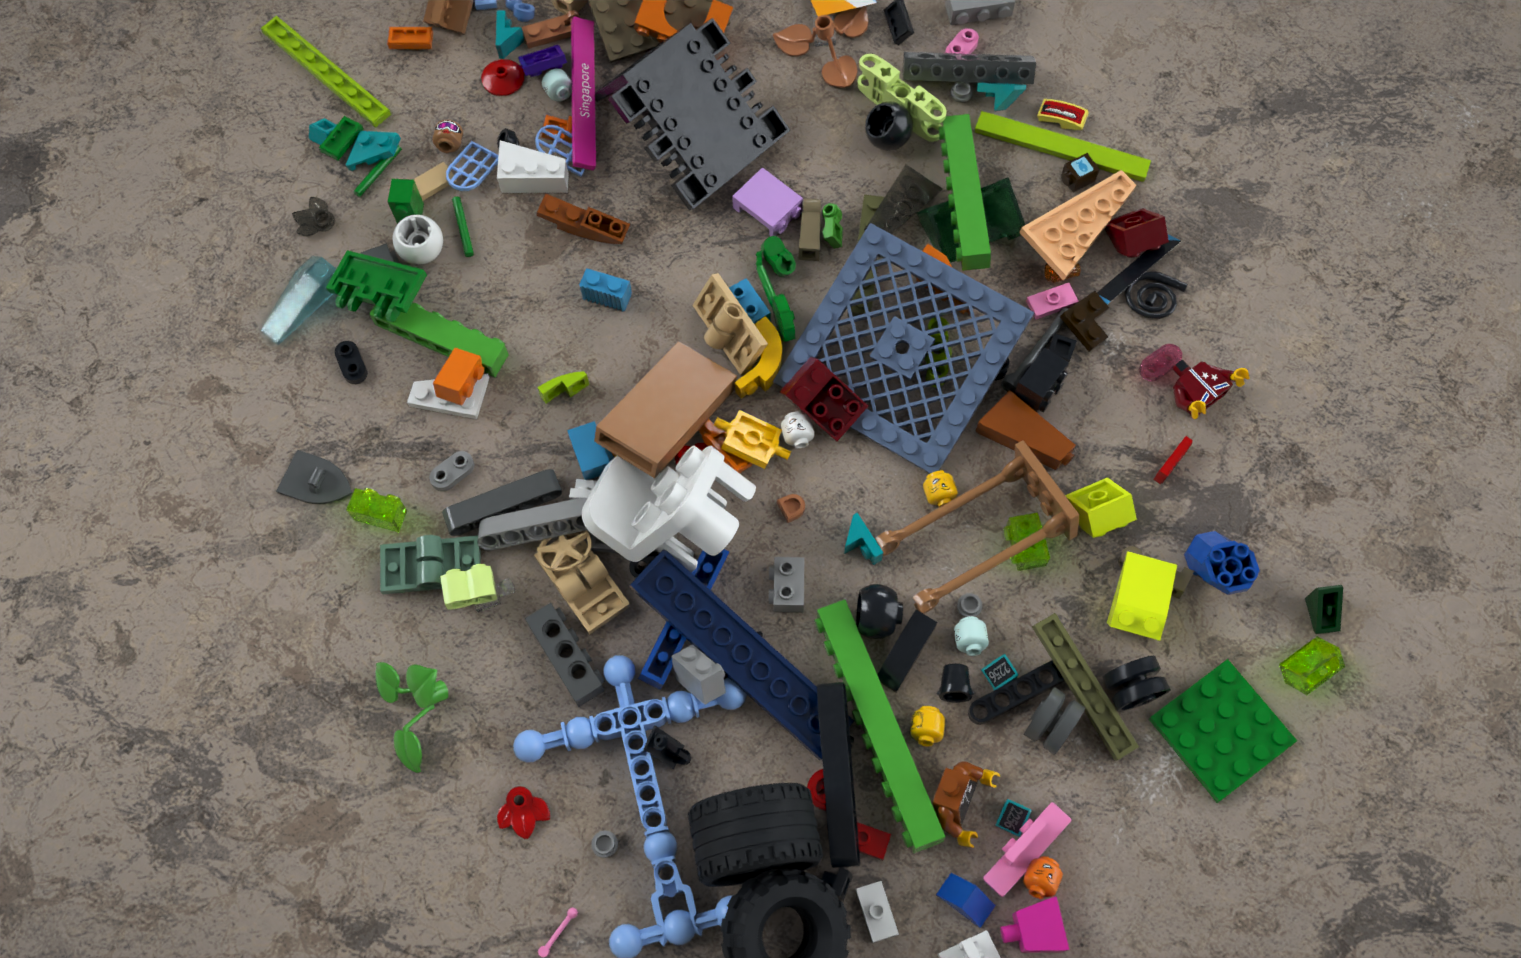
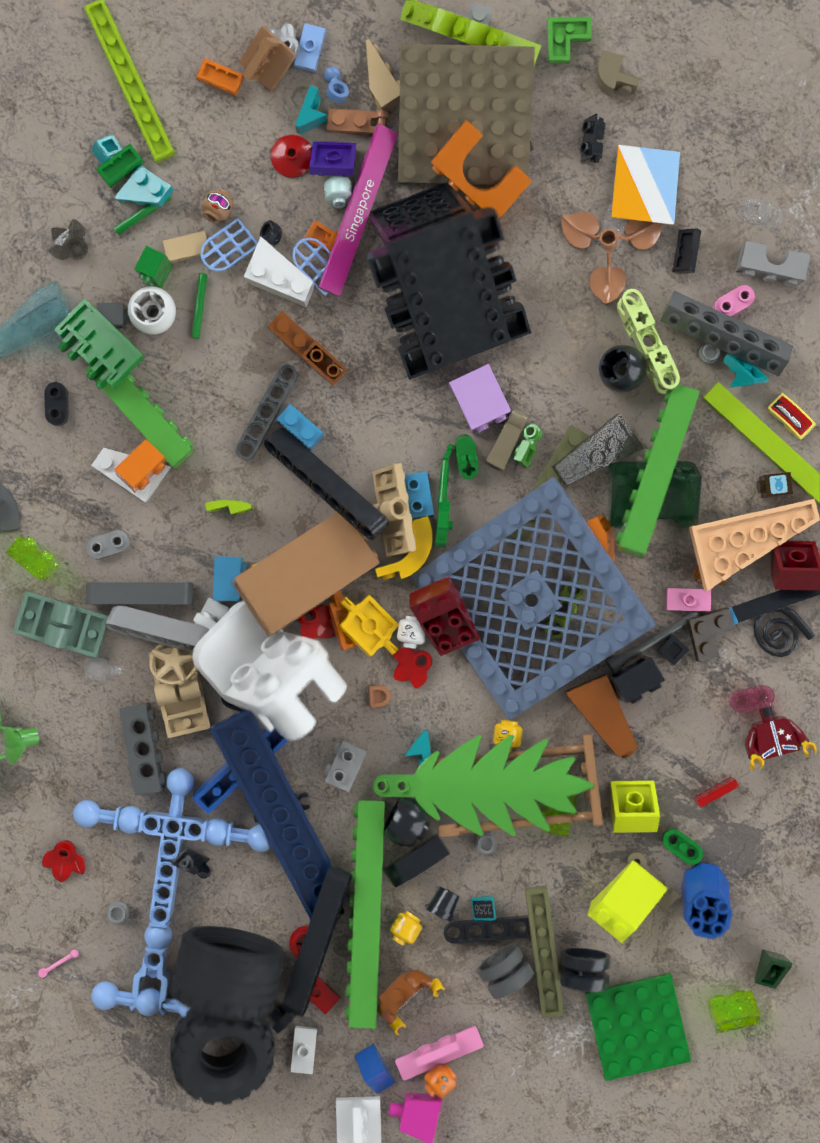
camera: 25 degrees right, 20 degrees up
yellowish green brick [440,564,497,610] -> none
light grey brick [671,645,726,705] -> none
light aqua head [954,616,989,656] -> none
slope [995,799,1032,837] -> none
none -> dark grey beam [236,364,297,461]
none -> black beam [264,427,389,540]
none -> bright green plant [373,735,594,836]
none -> red plate [393,647,432,689]
none -> green plate [662,828,703,865]

